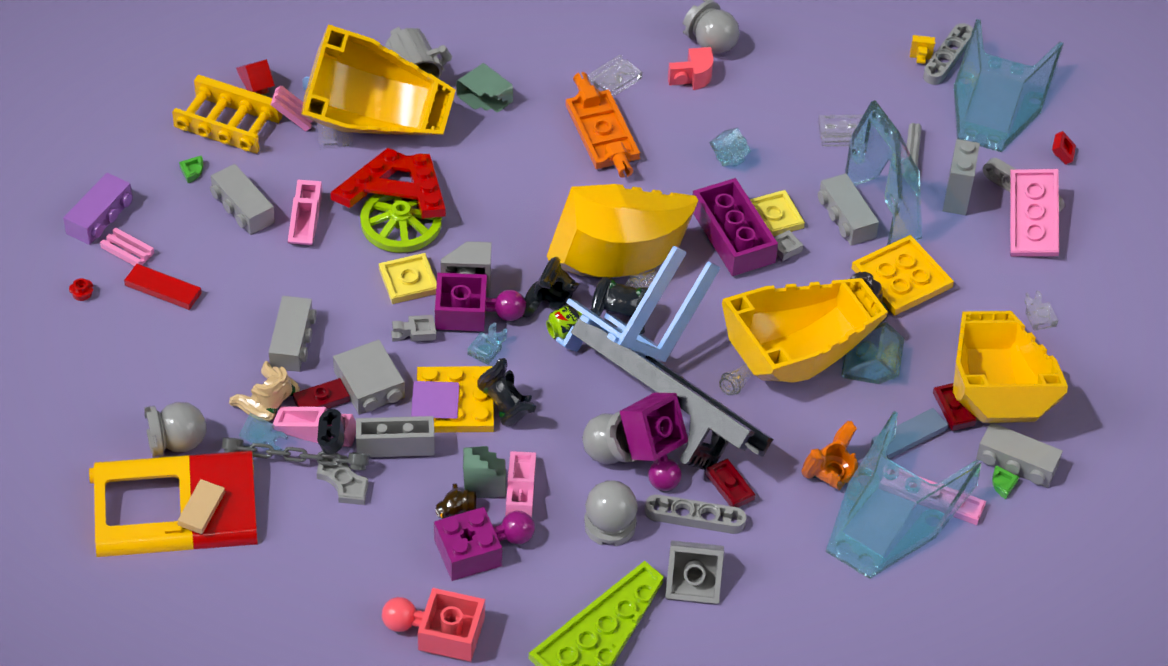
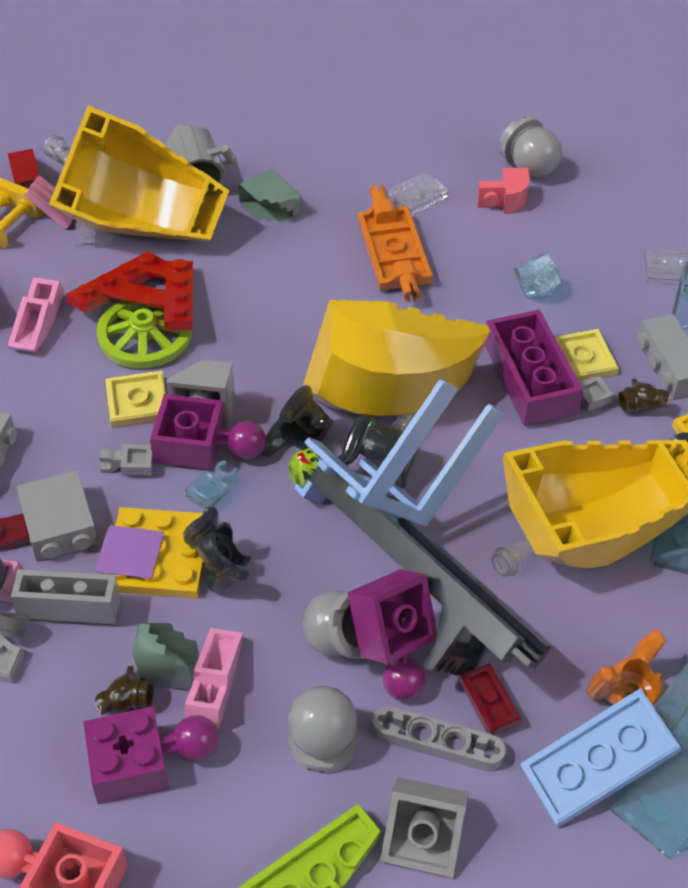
camera: 10 degrees right, 0 degrees up
none -> clear cone [43,135,70,166]
none -> light blue tile [520,688,682,828]
none -> dark brown animal [618,378,670,414]

